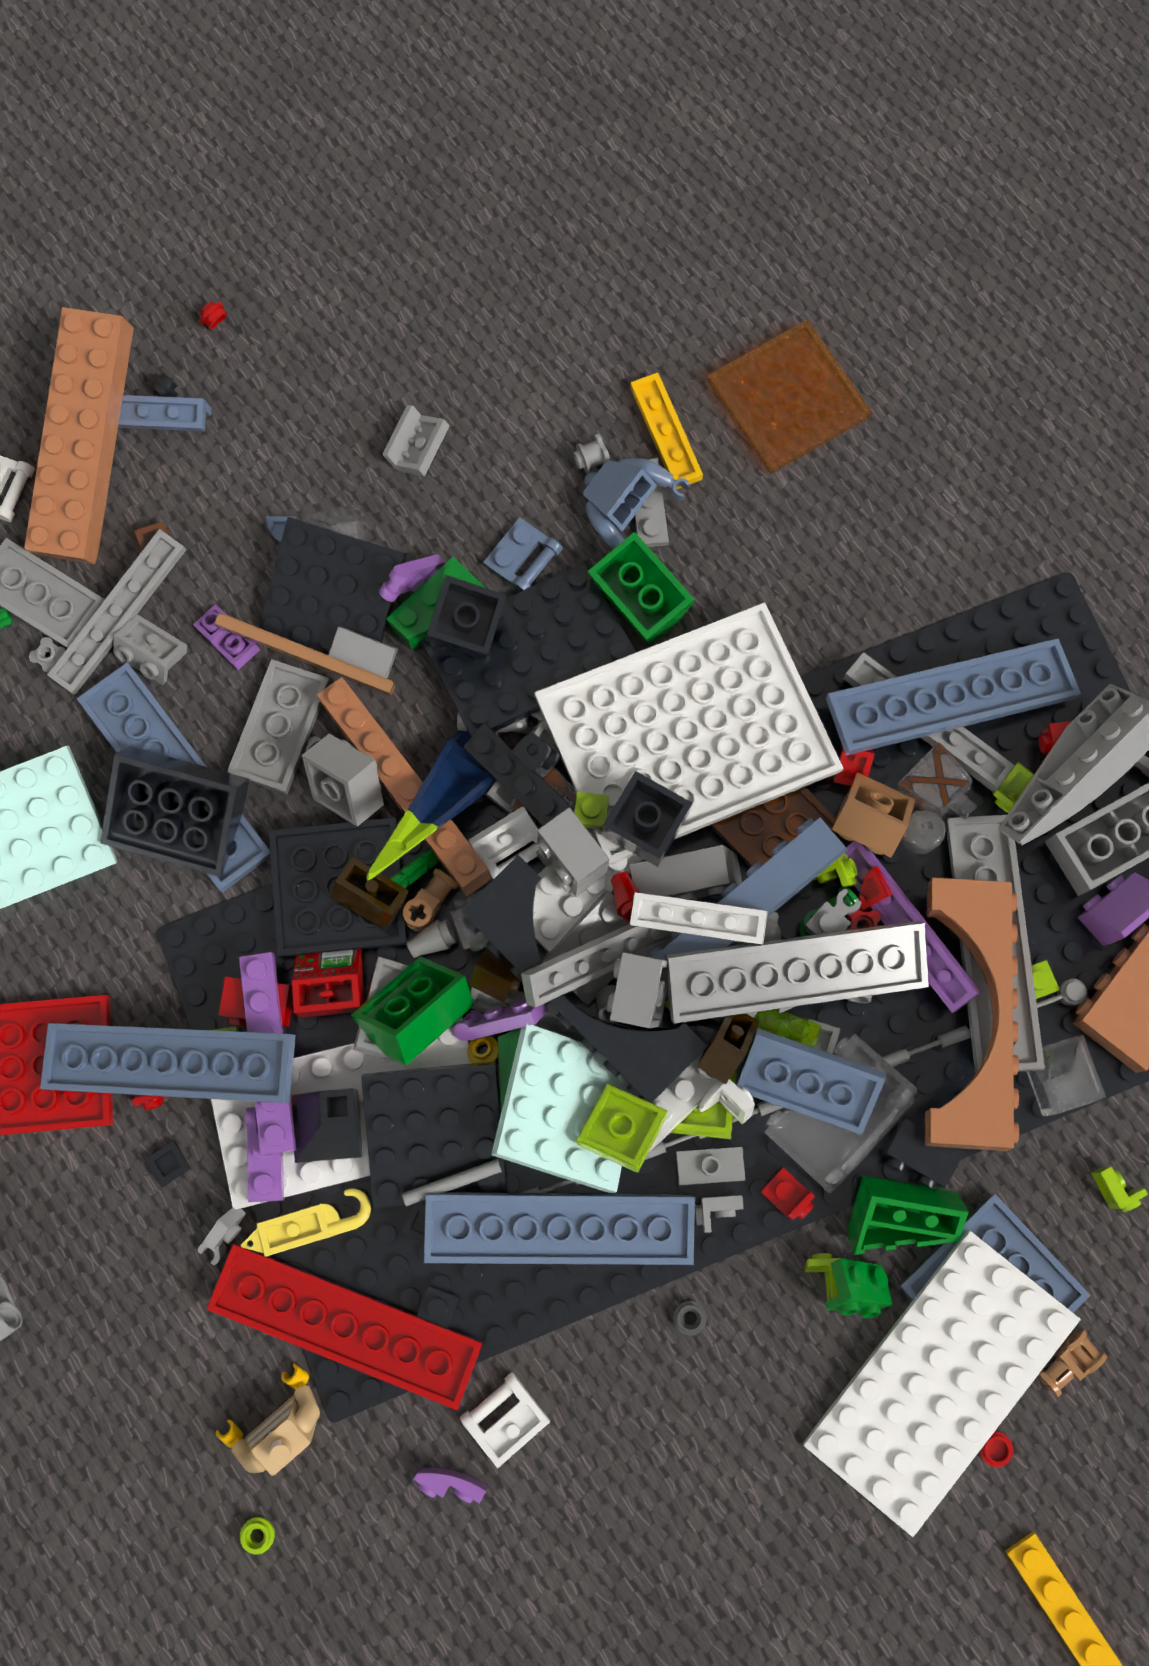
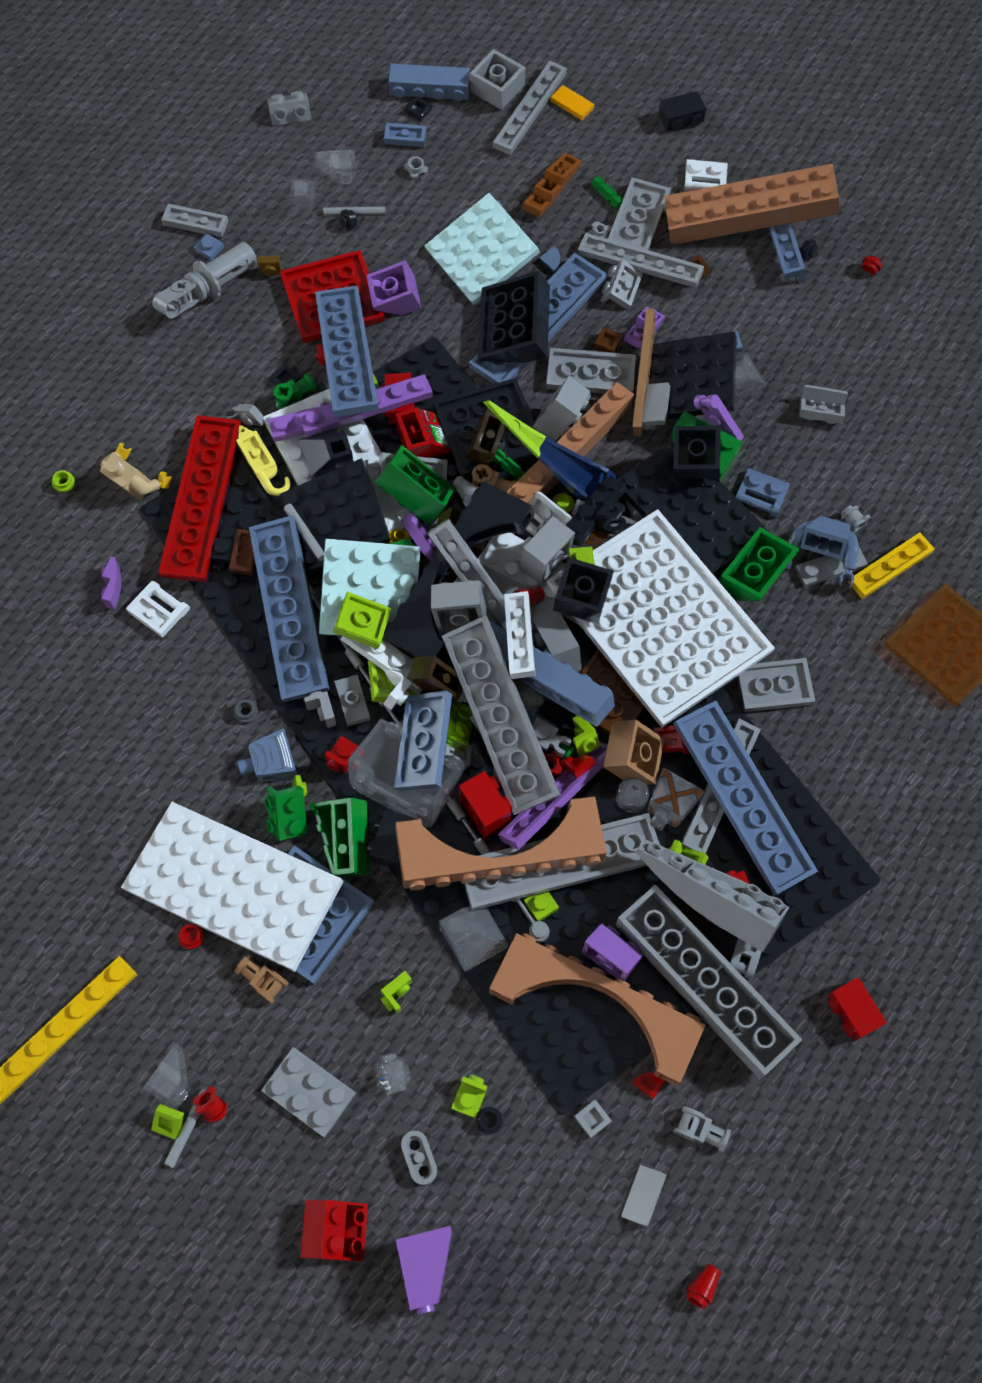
camera: 75 degrees right, 10 degrees down
none -> copper plate [229,529,255,576]
none -> sand blue torso [237,729,297,783]
none -> green connector [274,373,317,410]
none -> medium lavender slope [367,260,421,315]
none -> red brick [459,771,513,841]
none -> sand blue tile [539,246,560,274]
none -> lime plate [552,493,574,514]
none -> reddish brown plate [594,327,623,353]
none -> light grey plate [737,658,815,712]

